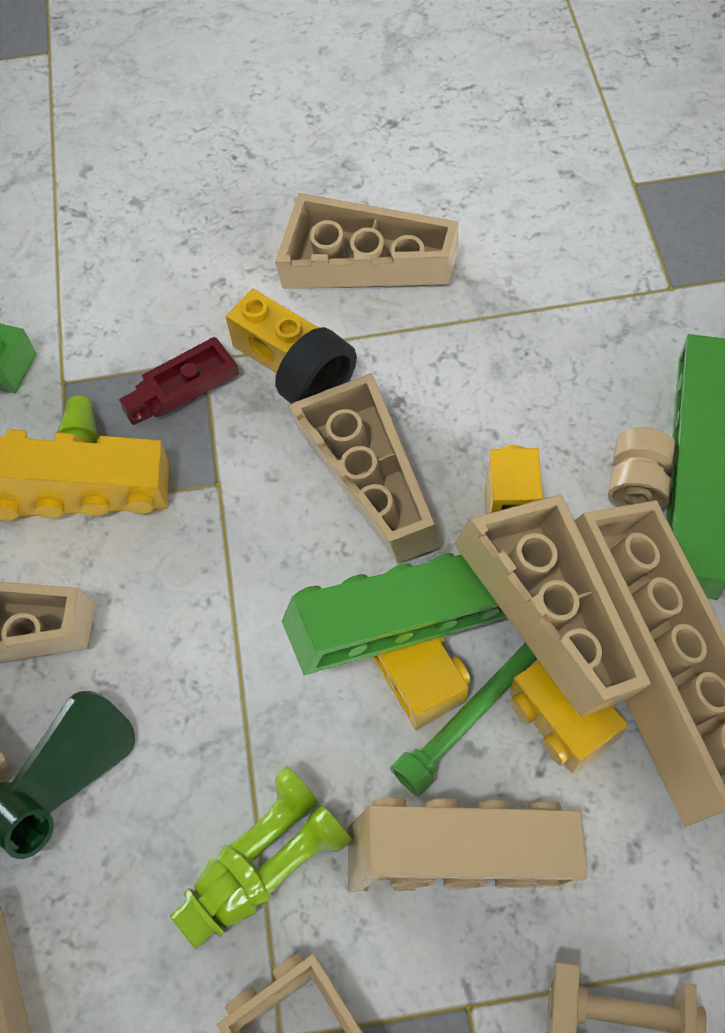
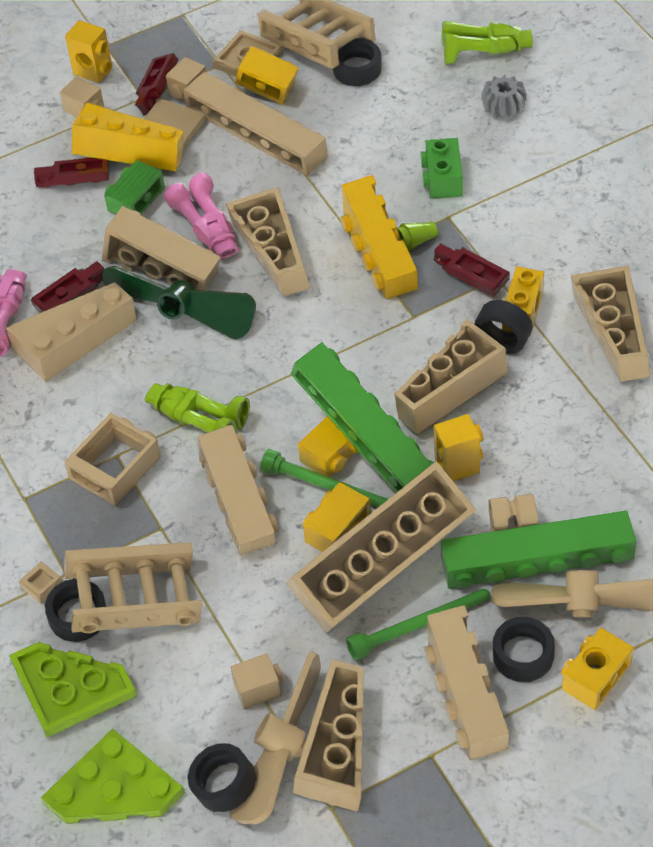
camera: 70 degrees right, 10 degrees down
tan wedge [454,494,651,718] -> none

